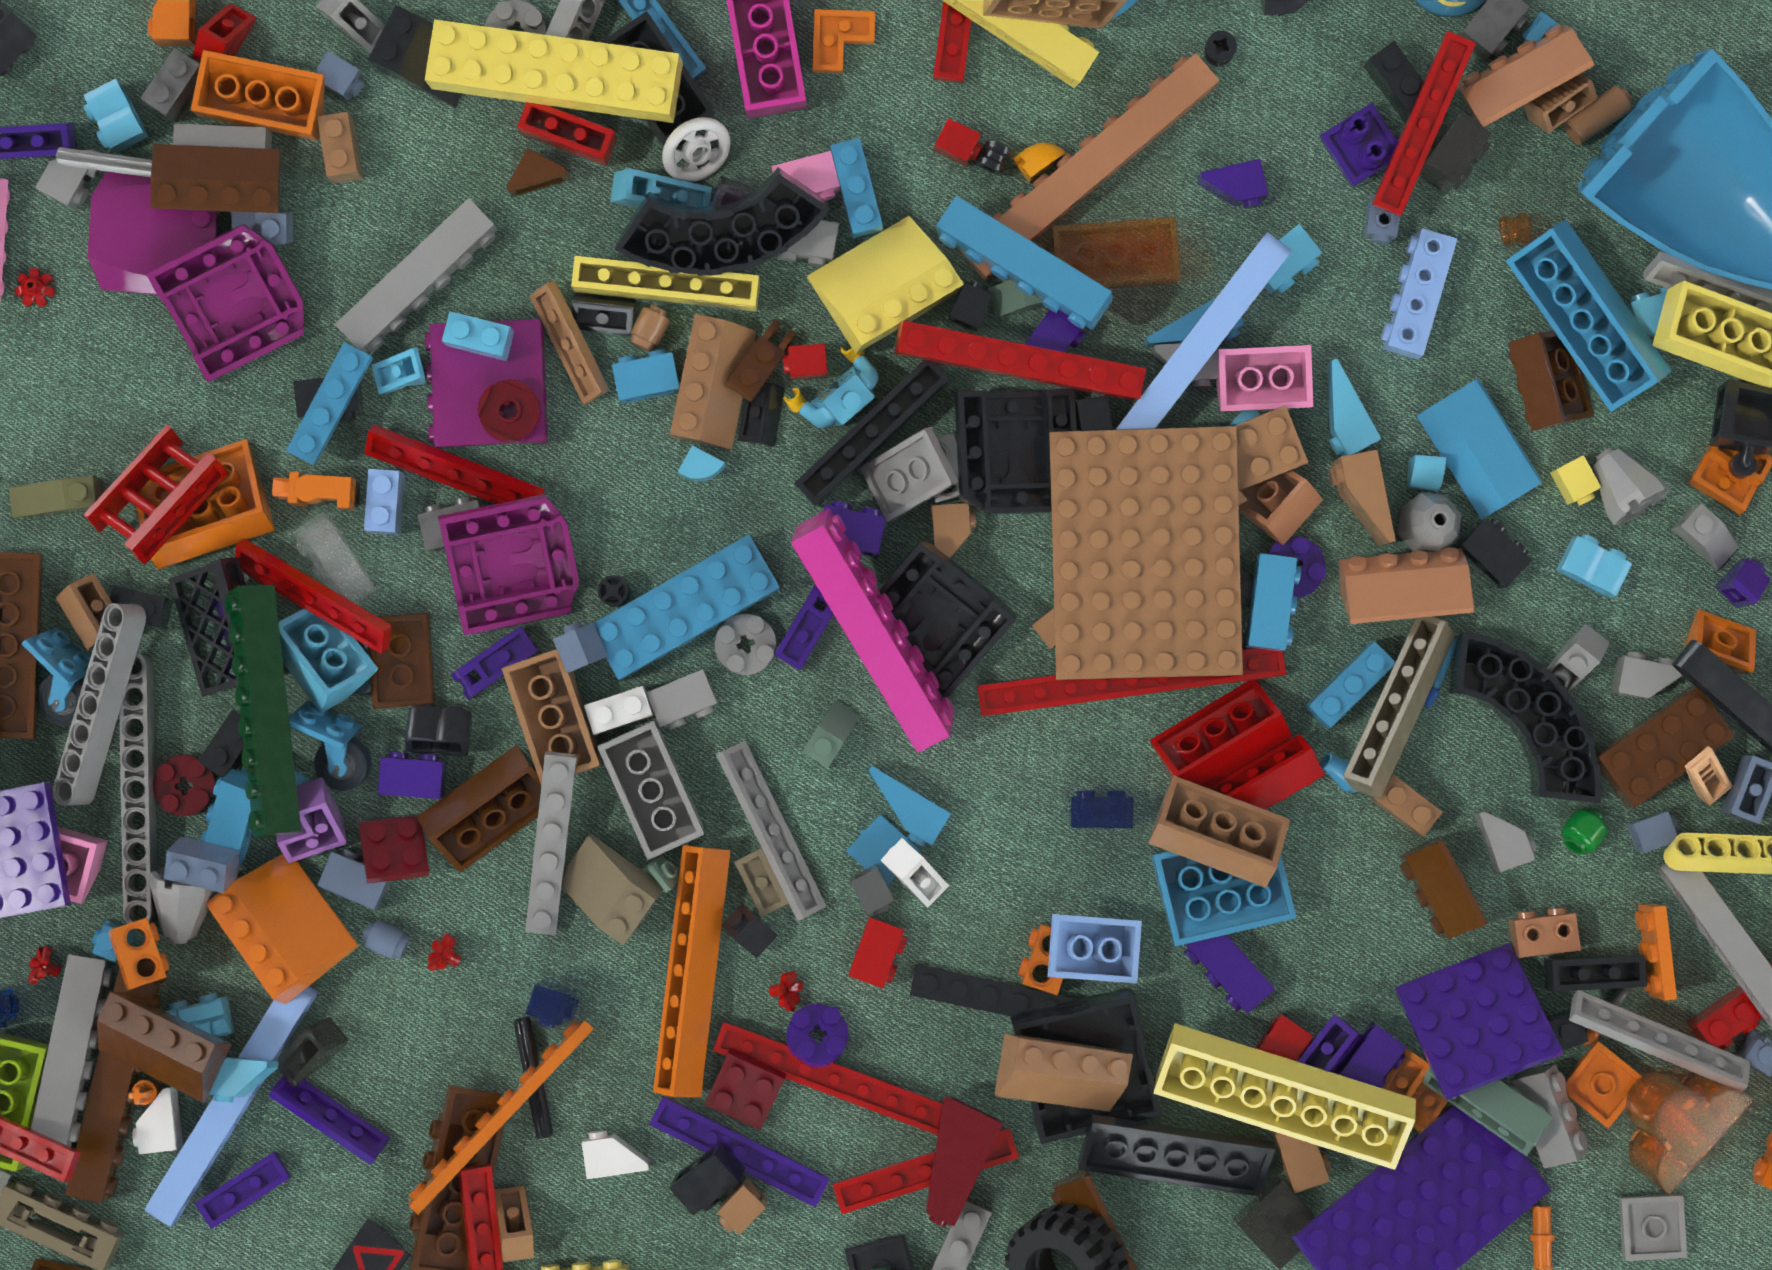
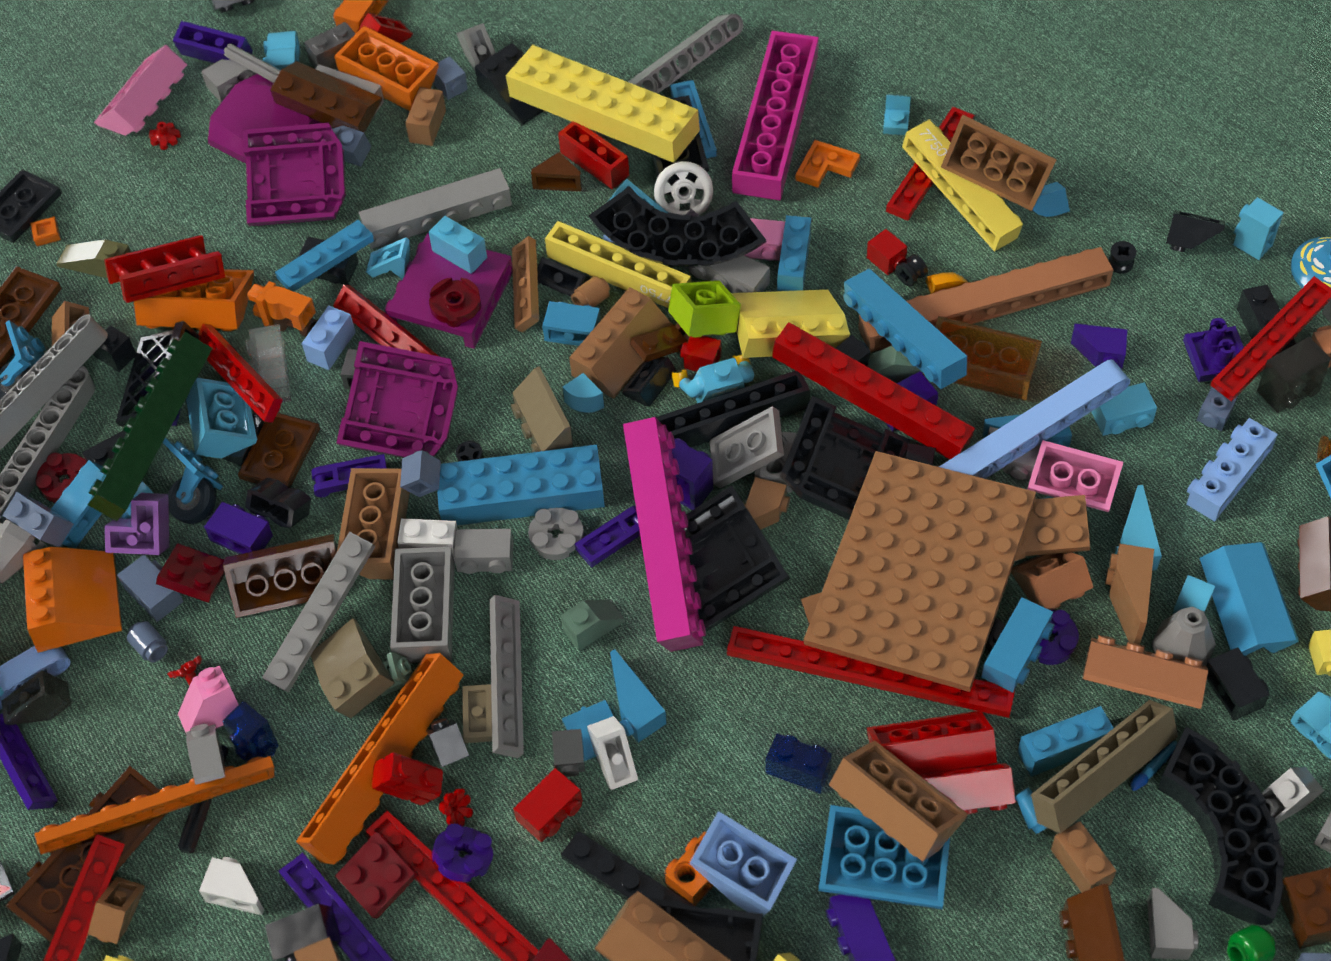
camera: 30 degrees right, 30 degrees down
none -> bright pink slope [178,665,244,732]
none -> light grey slope [186,724,225,785]
none -> red brick [372,752,443,806]
none -> dark tan slope [511,366,573,452]
none -> lime brick [668,280,741,337]

